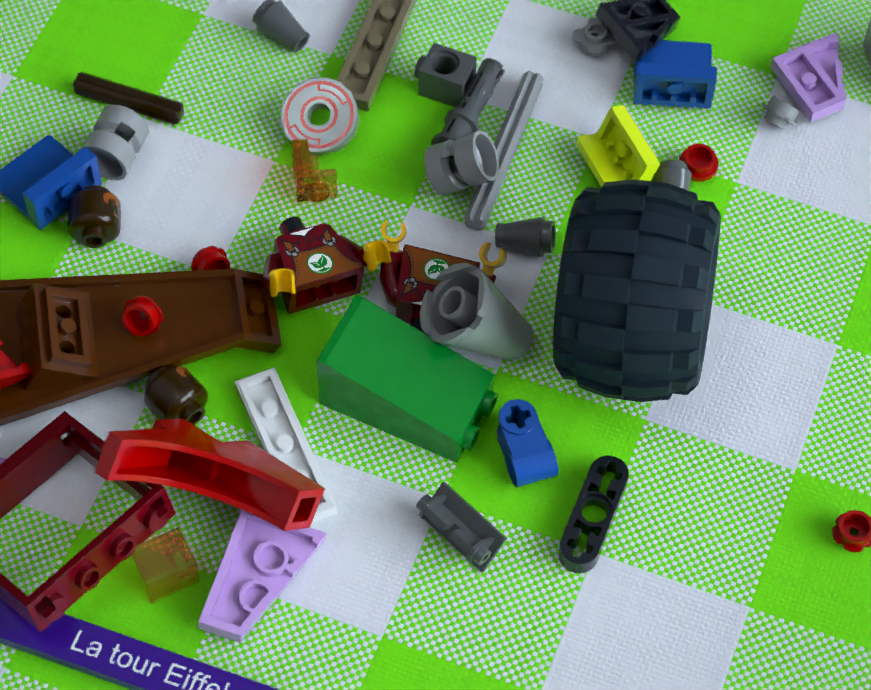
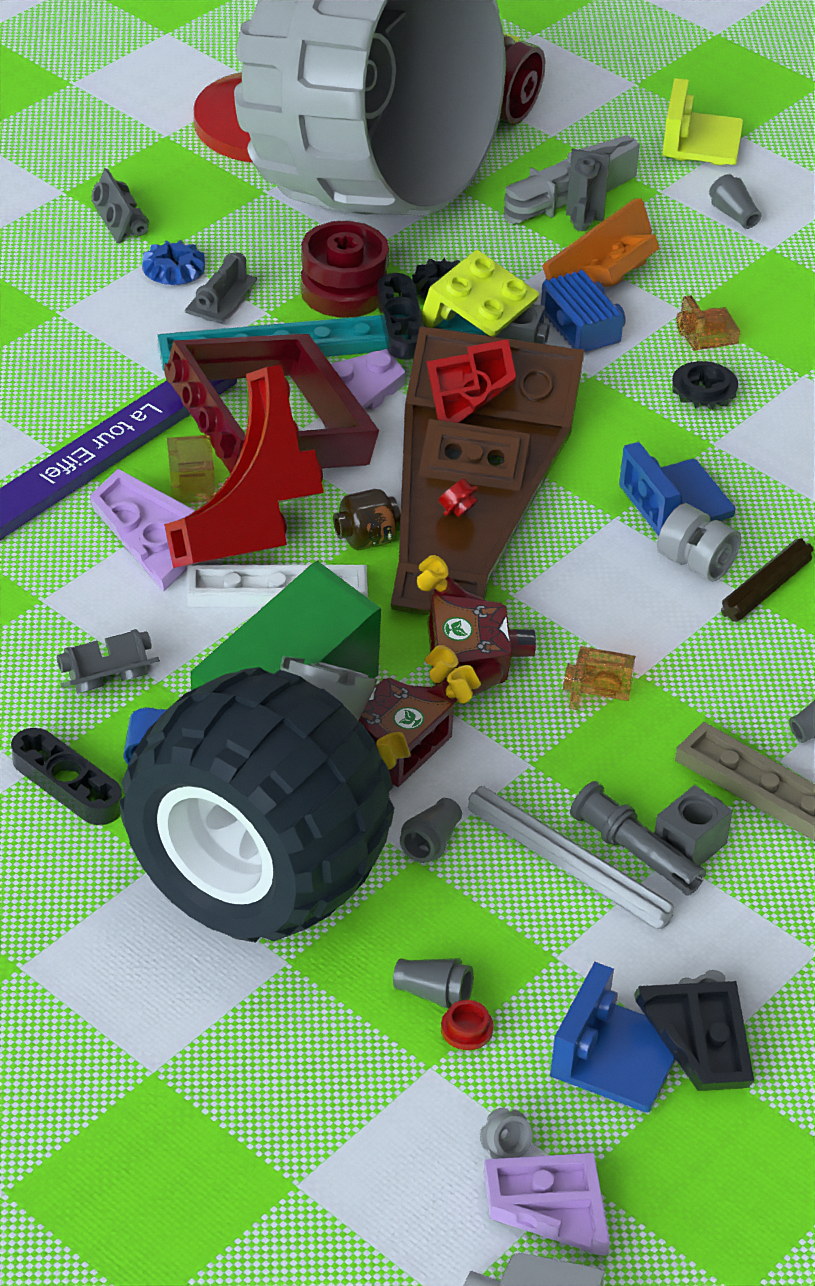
camera: 110 degrees right, 15 degrees down
dark brown head [68,185,121,248] -> none
red plate [191,246,230,271] -> none
light grey tile [281,77,359,156] -> none
light grey wheel [424,130,499,195] -> none
neon yellow bracket [575,105,660,188] -> none

